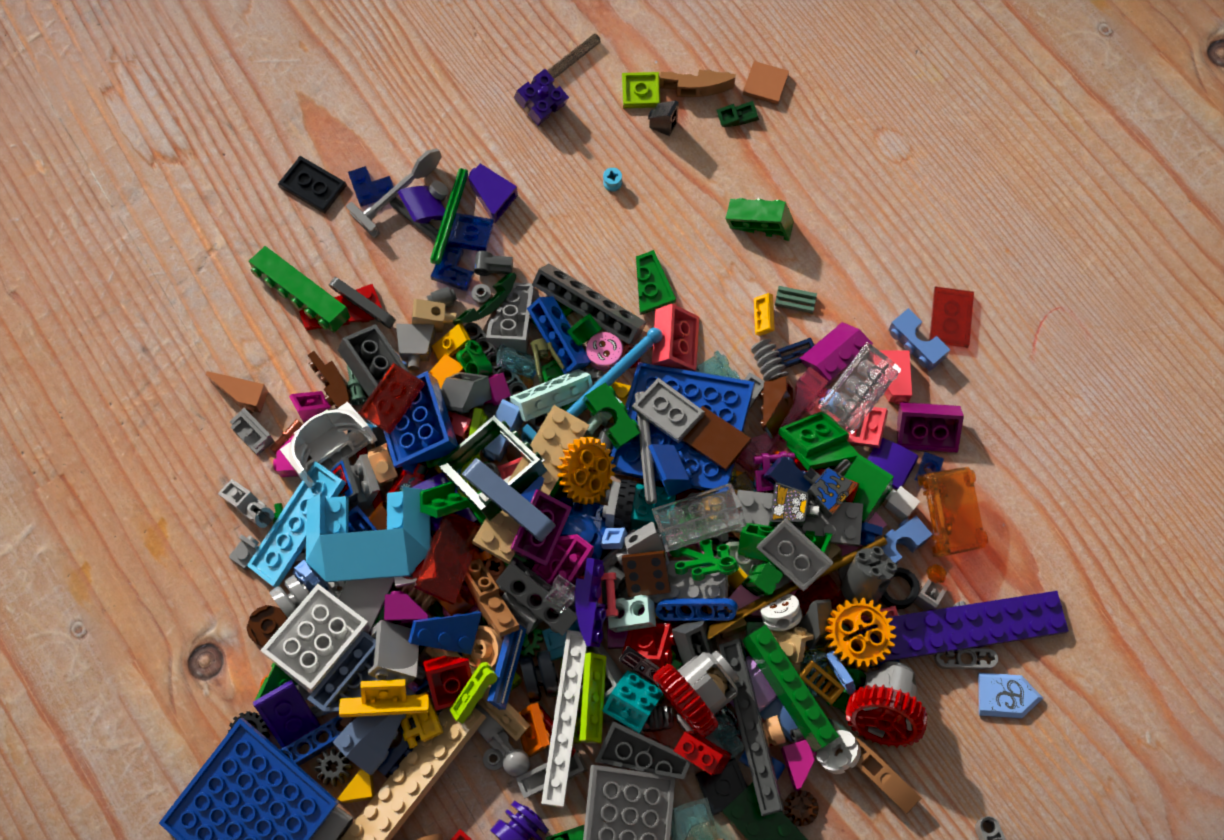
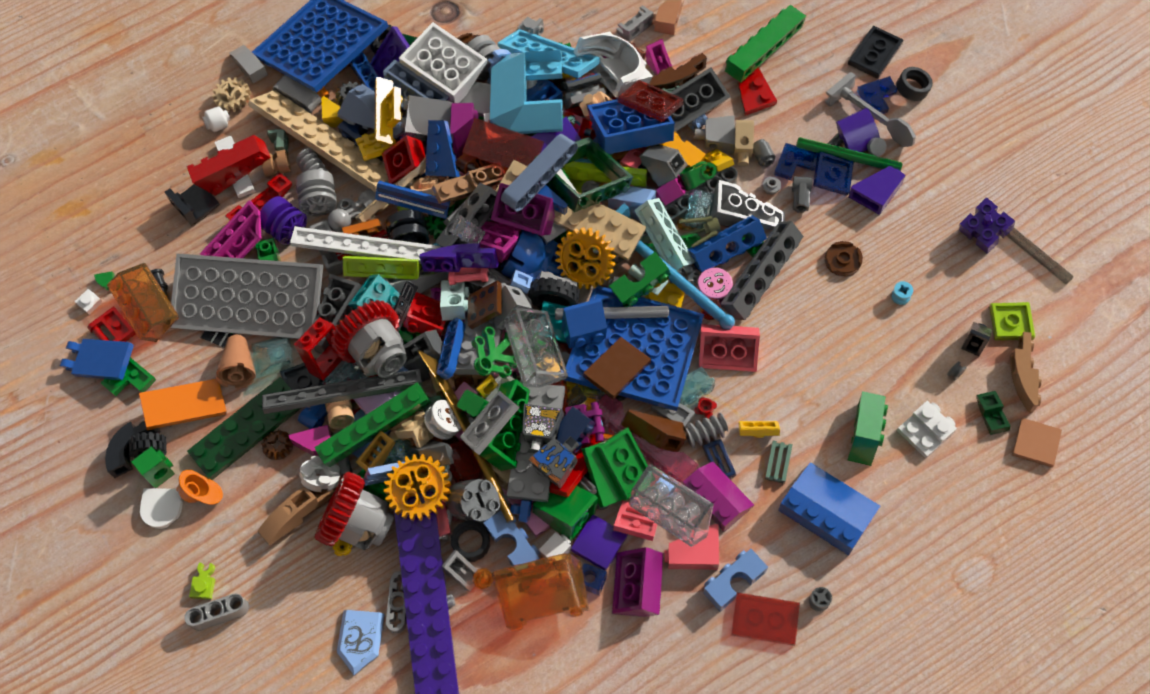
camera: 95 degrees right, 5 degrees down
light grey plate [218,479,275,528] -> none
dark grey beam [328,277,396,329] -> none
green bracket [420,482,470,518] -> none
lime plate [449,662,497,724] -> none
dark green slope [452,273,517,325] -> none
green panel [567,314,602,346] -> none
light grey tile [632,378,705,444] -> none
green wing [636,250,676,315] -> none
none -> light grey wheel [295,169,337,216]
none -> light grey piece [296,148,328,172]
none -> red plate [694,397,717,419]
none -> blue slope [778,462,880,556]
none -> dark grey wheel [809,587,832,612]
none -> reddish brown tile [825,241,863,277]
none -> black tyre [896,67,933,101]
none -> white plate [897,401,957,459]
none -> dark grey bush [947,361,967,380]

